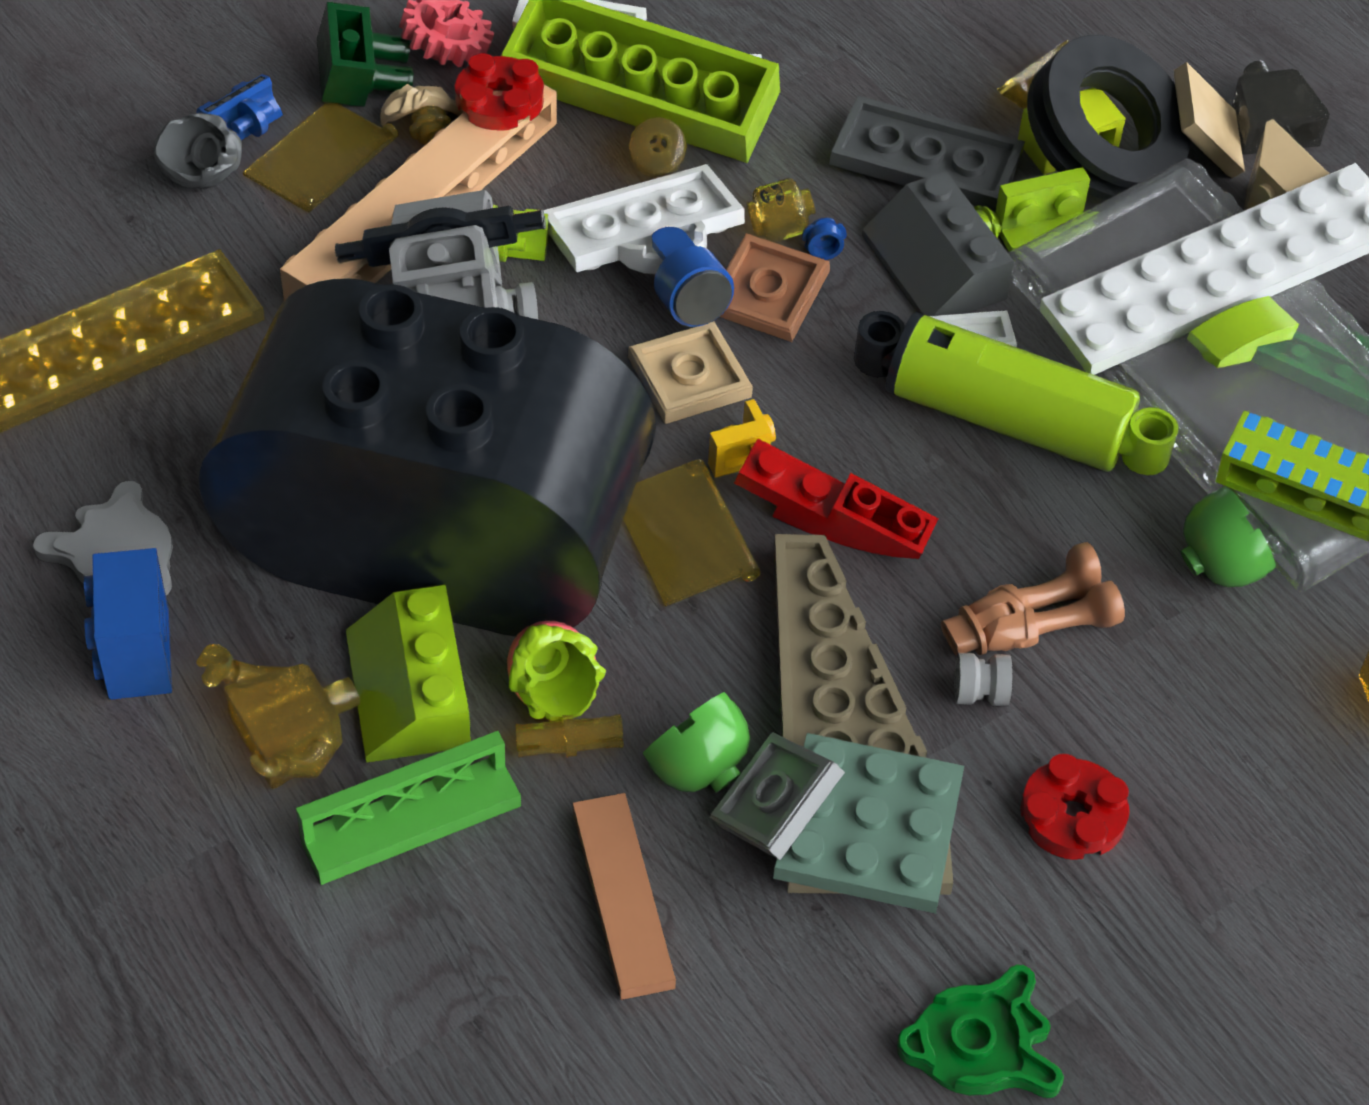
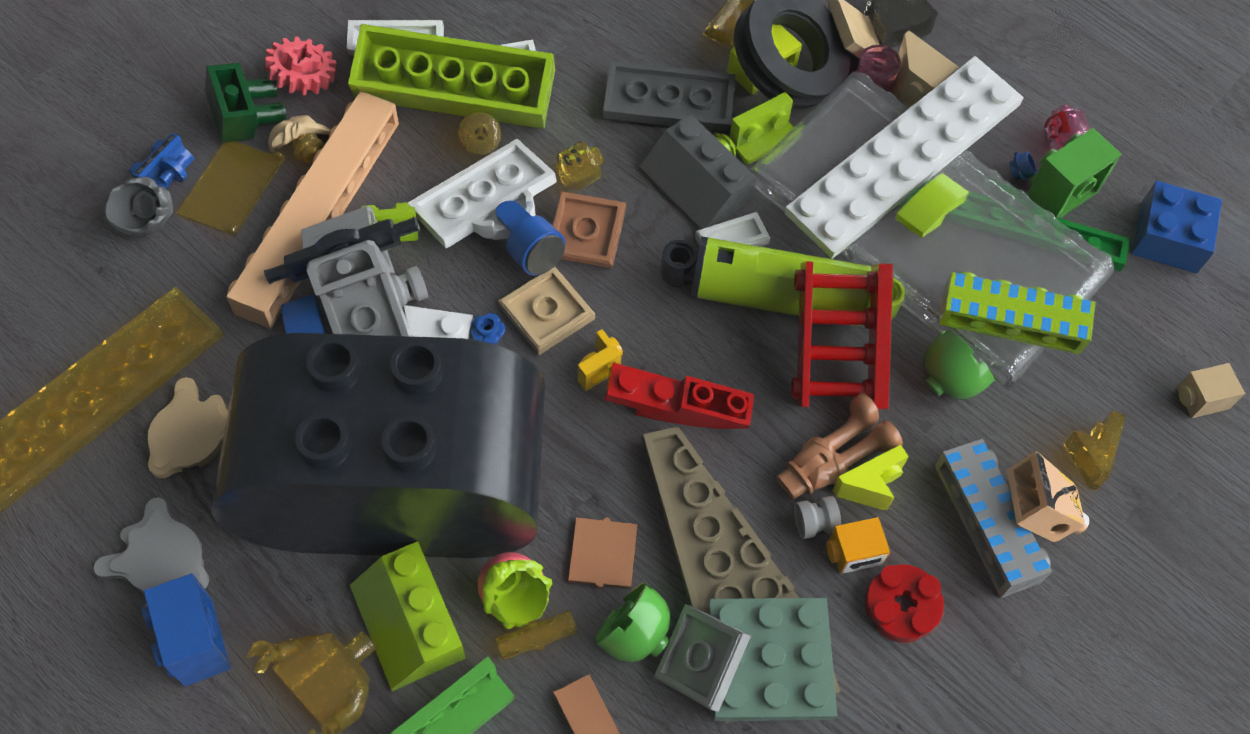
camera: 15 degrees left, 10 degrees up
red plate [455,53,544,131] -> none
clear yellow piece [623,459,761,607] -> none
blue plate [802,218,847,260] -> none
none -> tan tile [148,377,228,478]
none -> nougat piece [568,517,638,589]
none -> red fence [791,261,893,409]
none -> light orange brick [826,517,890,574]
none -> neon yellow slope [832,445,909,510]
none -> clear pink wheel [852,44,901,105]
none -> light grey brick [935,439,1052,598]
none -> light nougat torso [1006,451,1089,542]

